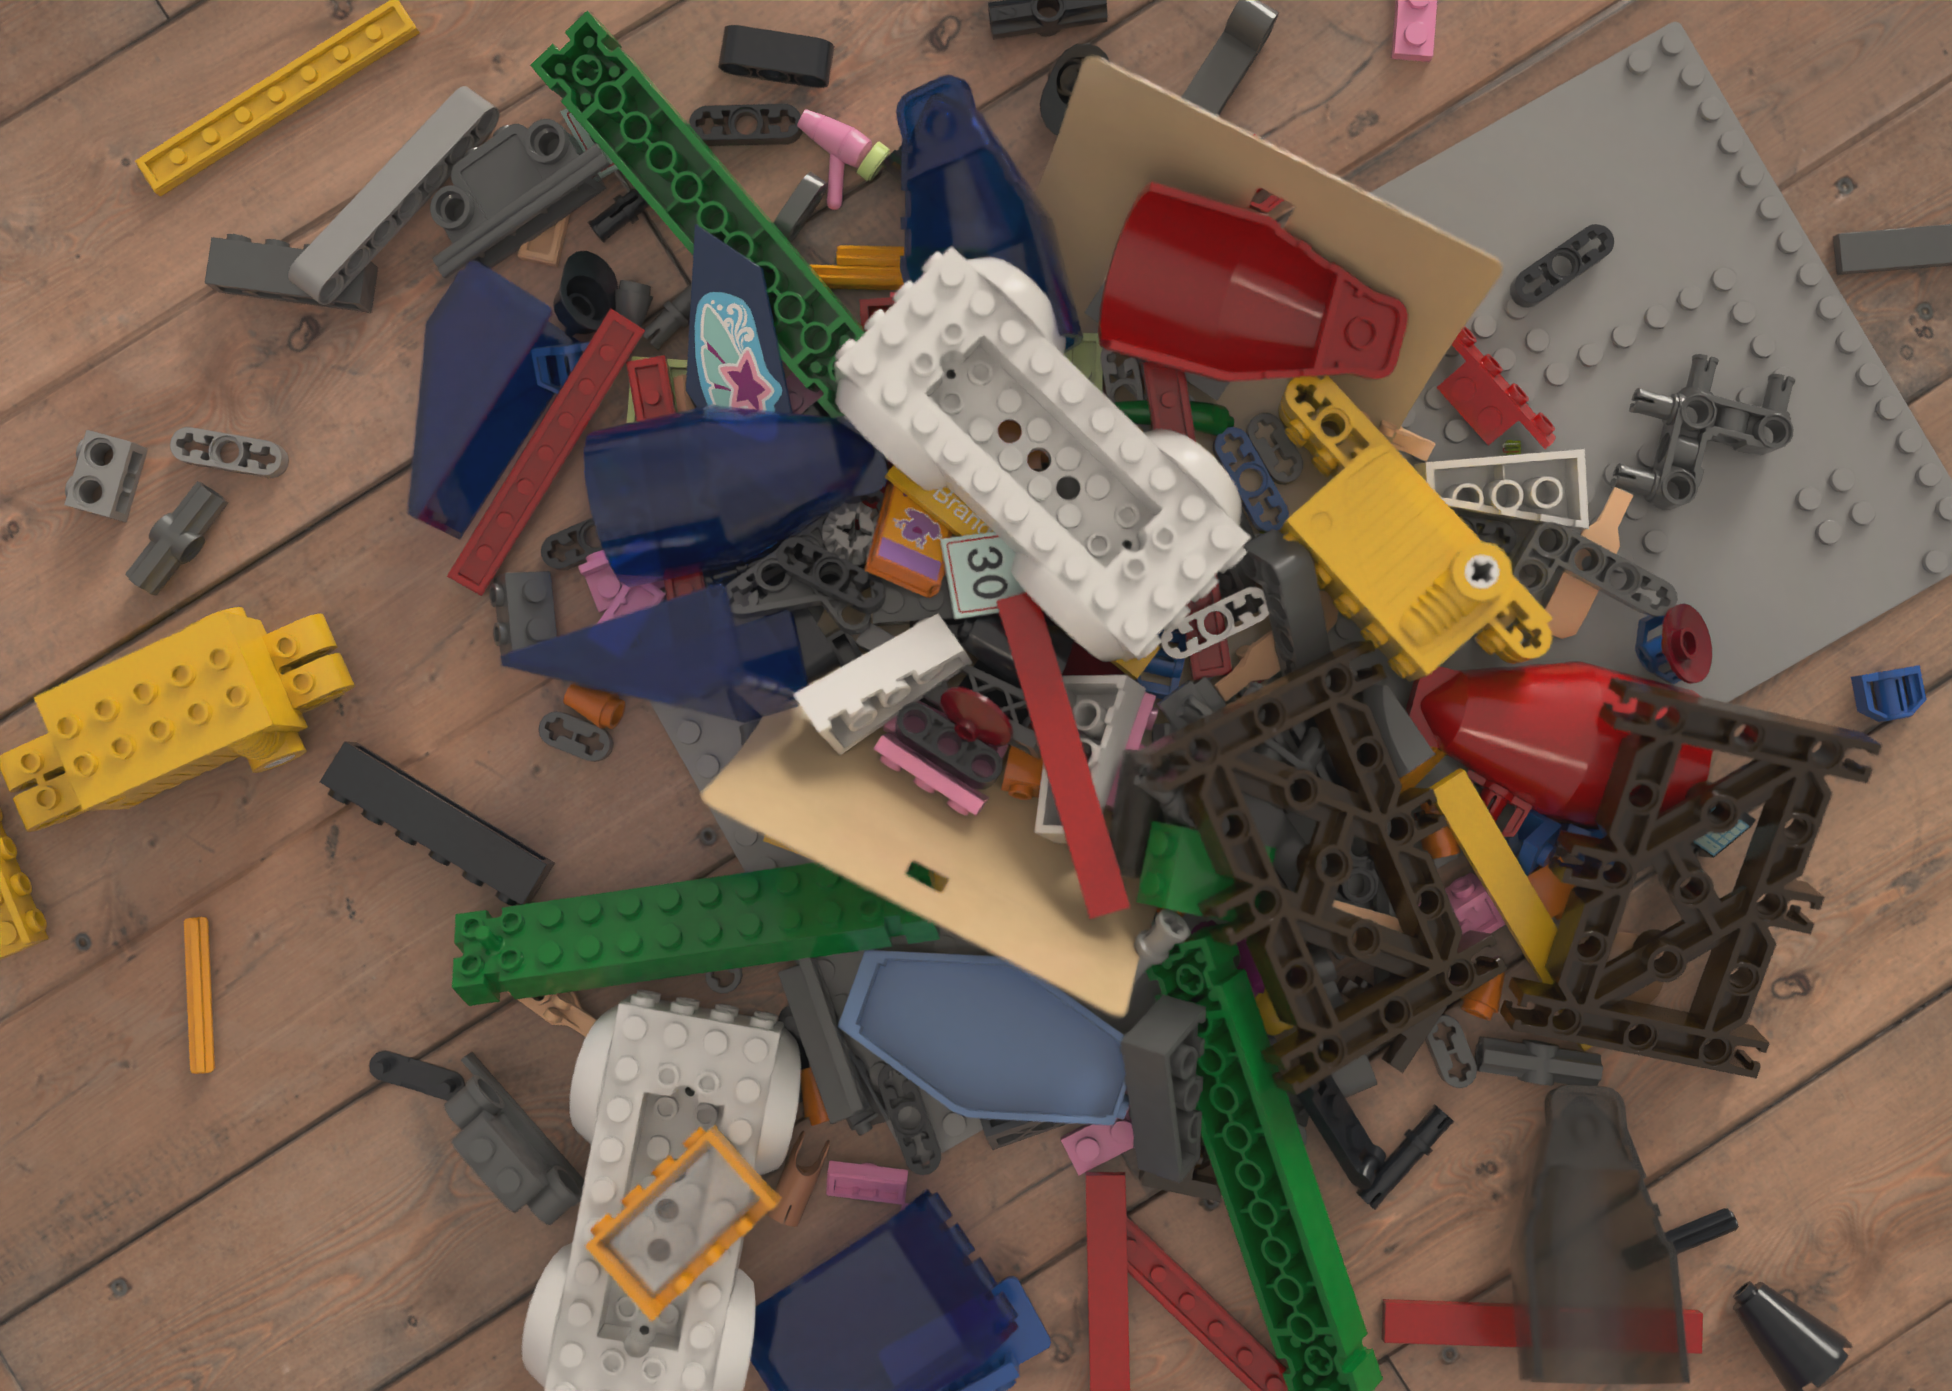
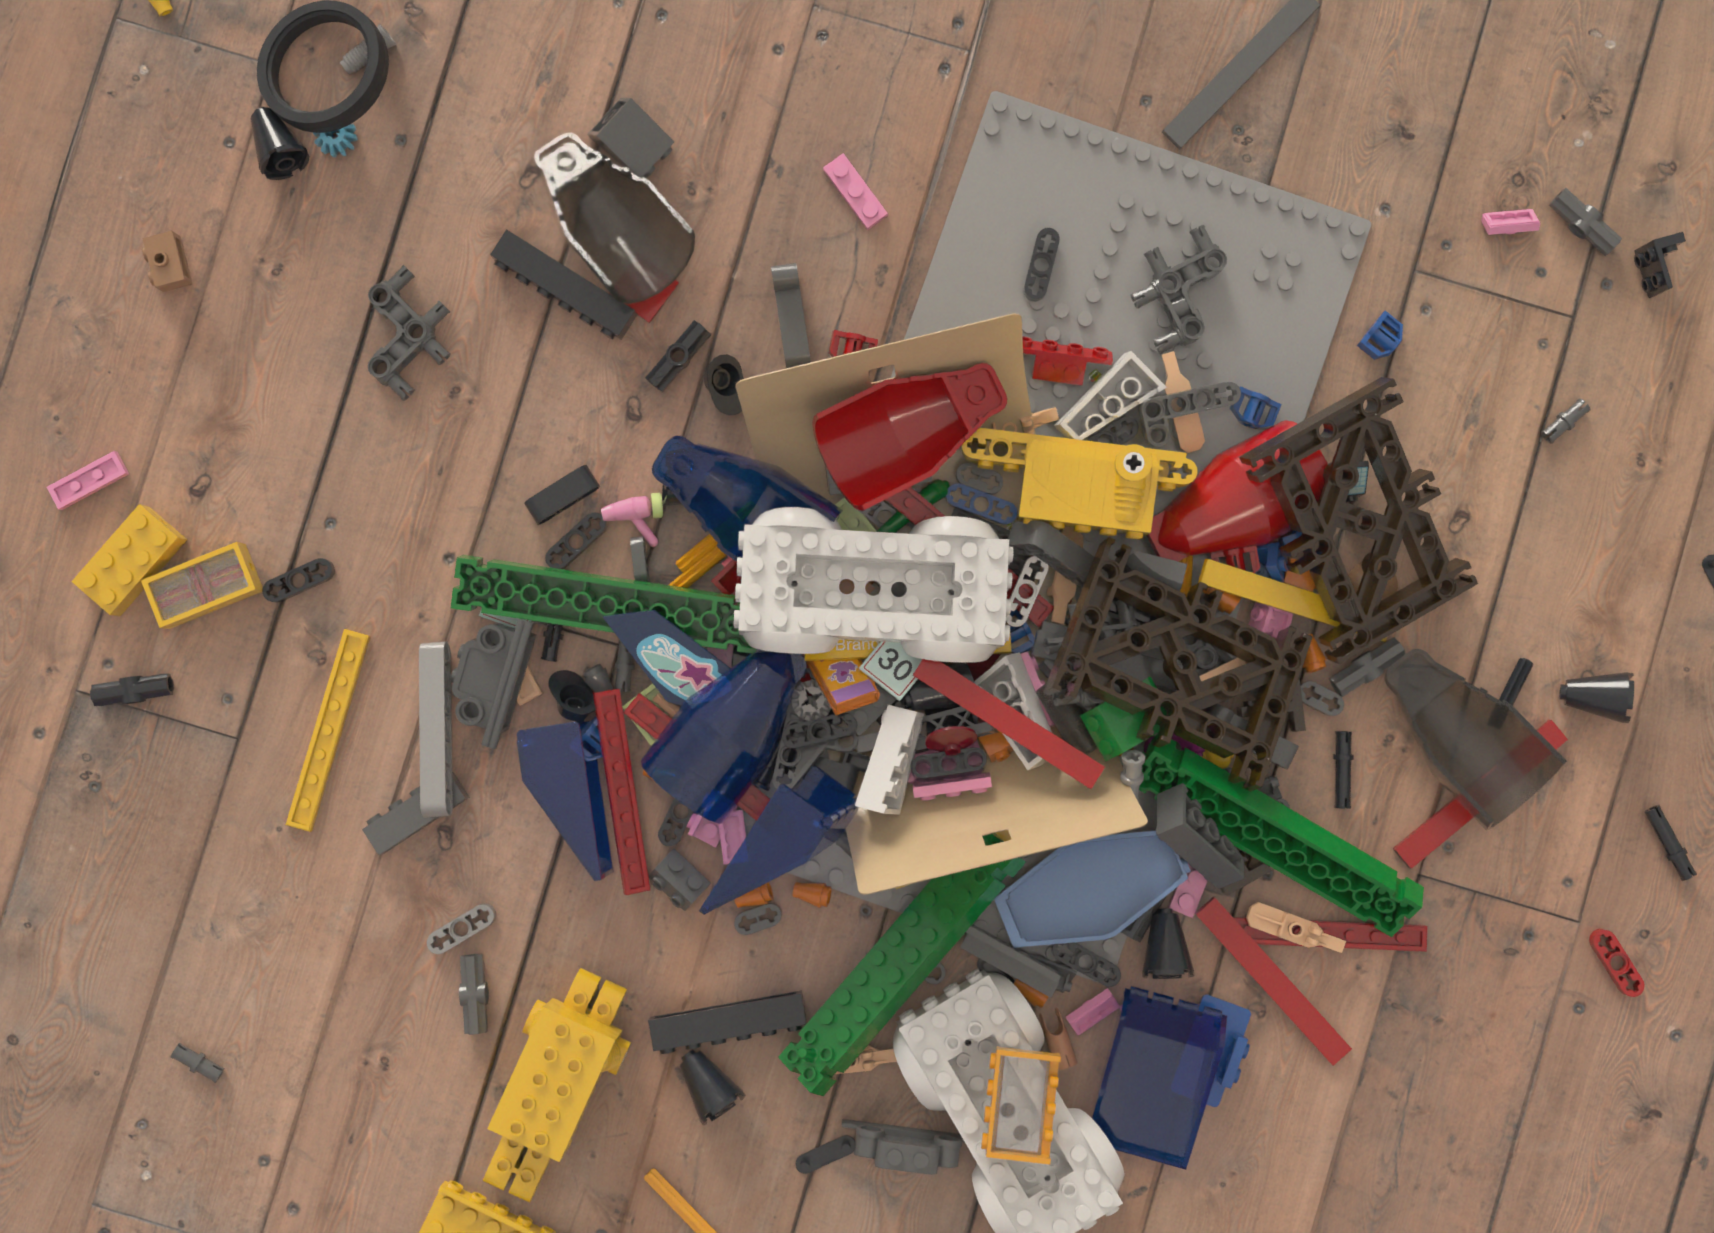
camera: 40 degrees left, 0 degrees up
light grey brick [64,430,148,523] -> none
black plate [1297,1054,1386,1190] -> none
dark red dish [1661,604,1712,684] -> none
none -> black cone [680,1050,746,1125]
none -> orange cone [792,882,832,908]
none -> black cone [1142,908,1195,979]
none -> light nougat piece [1246,902,1346,953]

